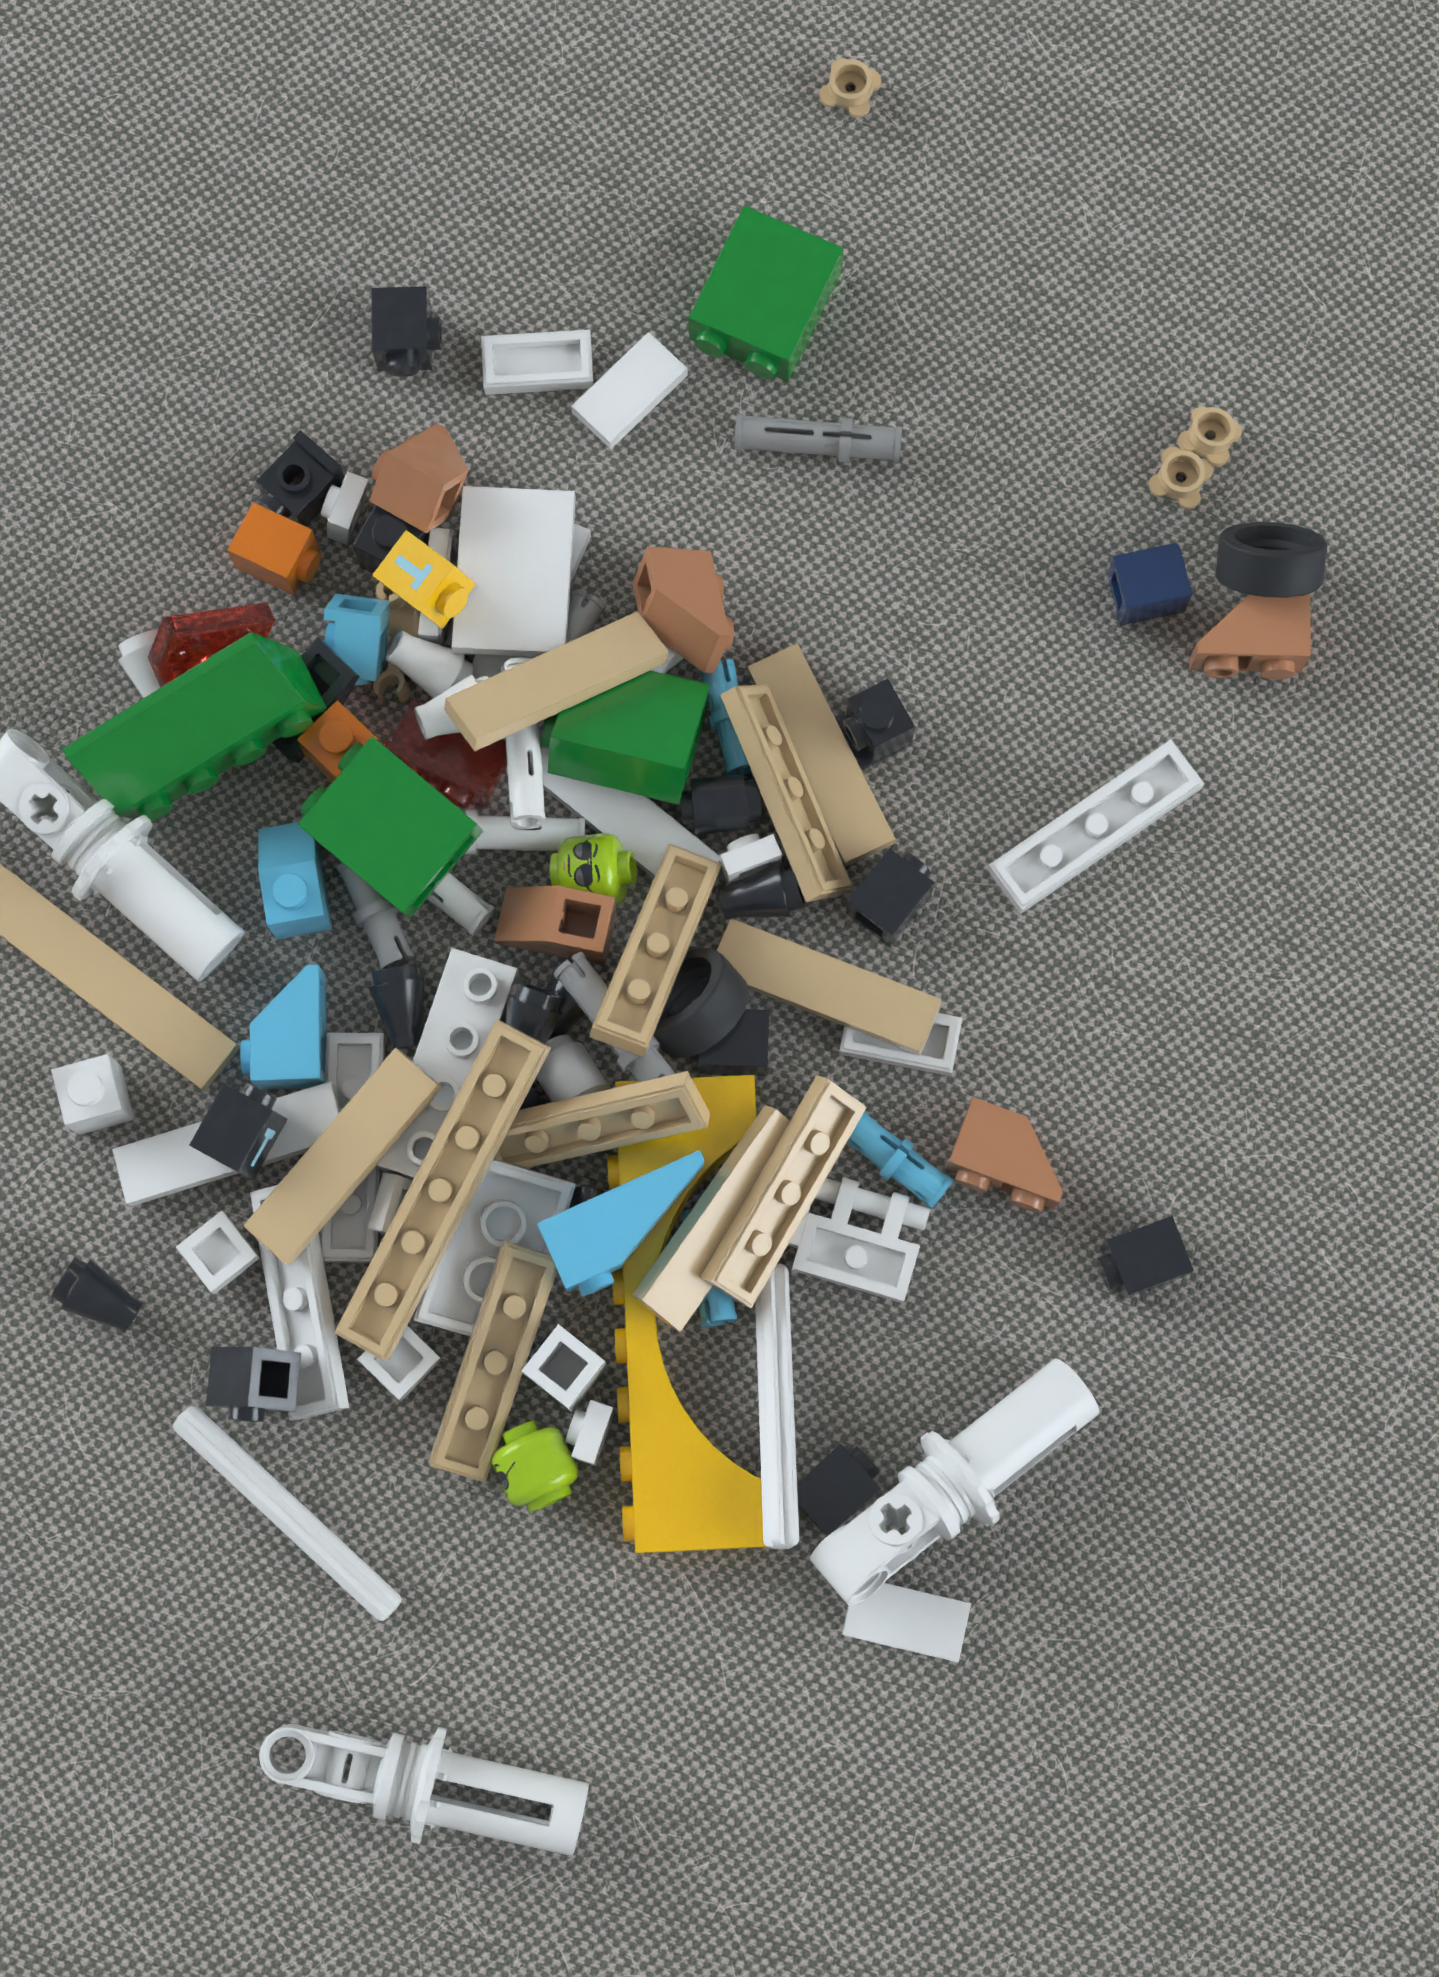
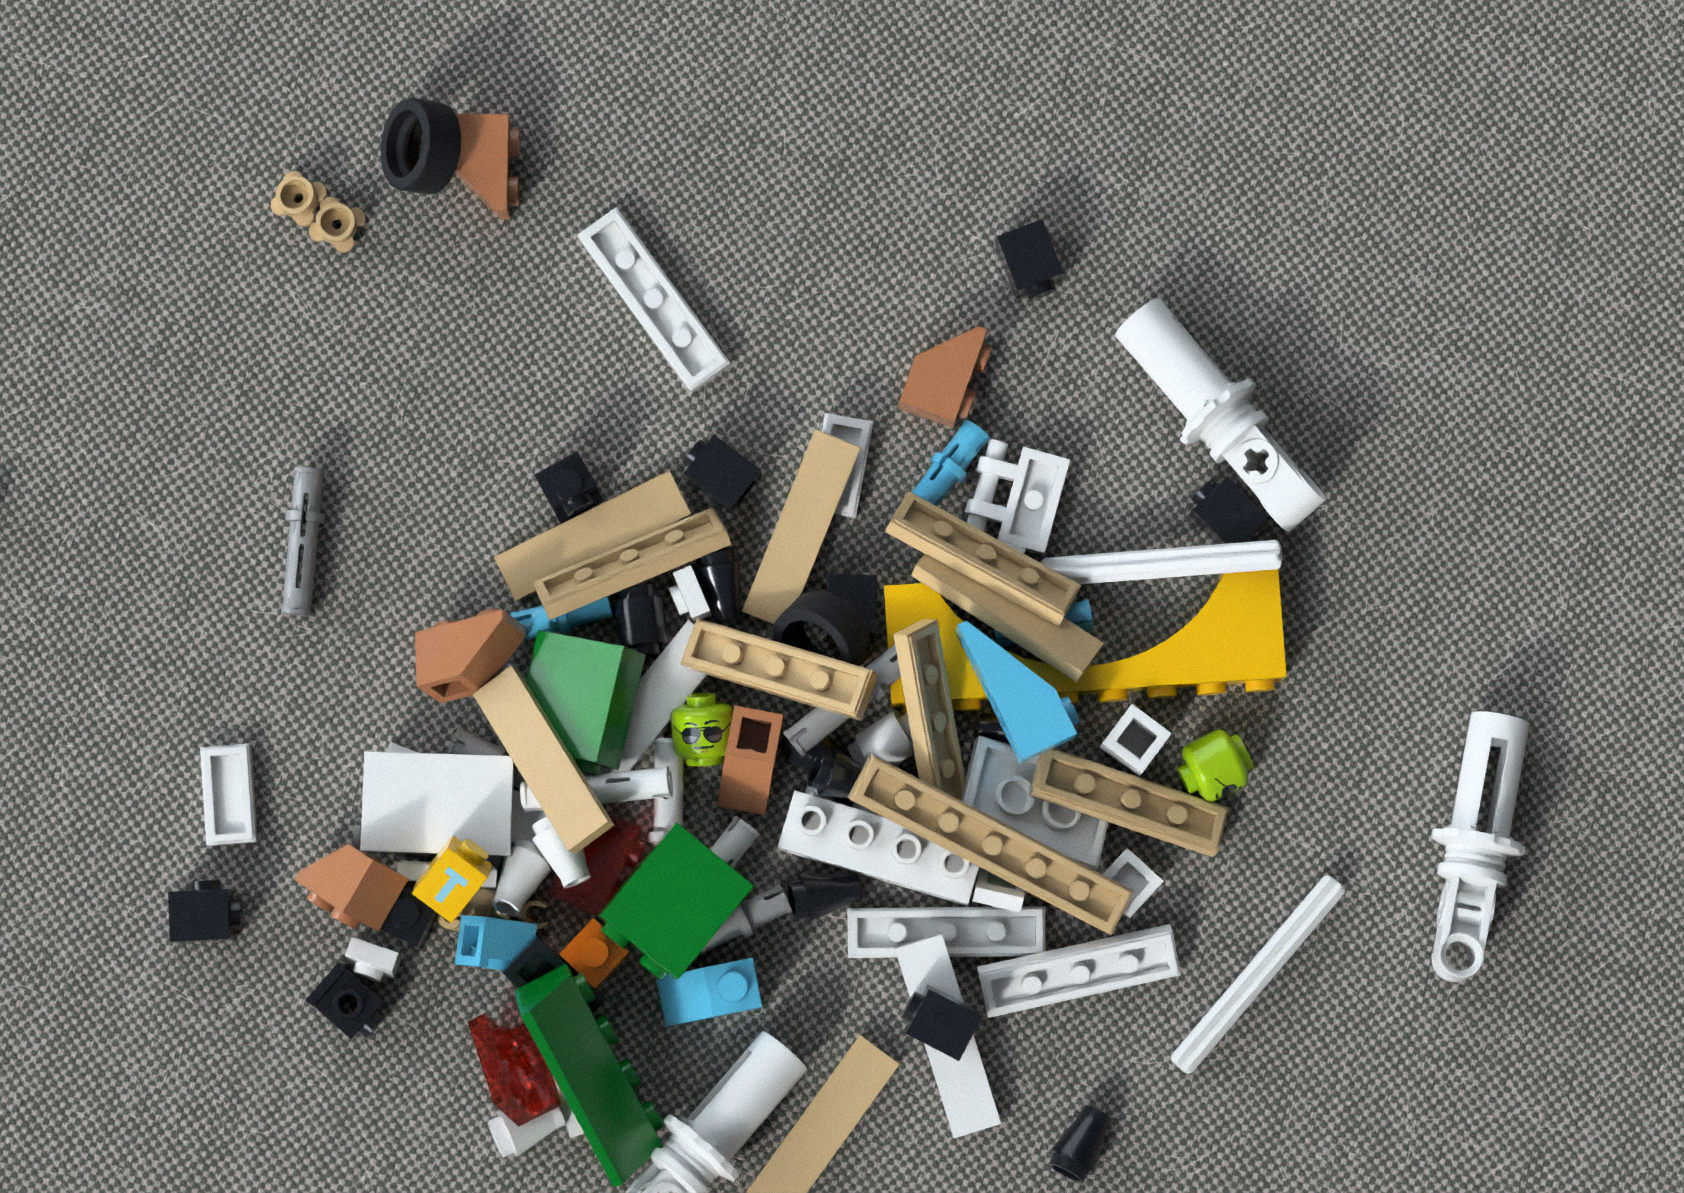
camera: 95 degrees left, 5 degrees up
white brick [51,1054,135,1135] -> none
white plate [176,1211,260,1294] -> none
black brick [206,1347,301,1422] -> none
orange brick [227,502,321,596] -> none
medium azure slope [240,964,327,1090] -> none
tan tile [243,1048,443,1265] -> none
white plate [565,1400,615,1466] -> none
white tile [571,332,688,449] -> none
green brick [688,205,844,382] -> none
white tile [842,1583,971,1663] -> none
dark blue panel [1107,543,1192,626] -> none

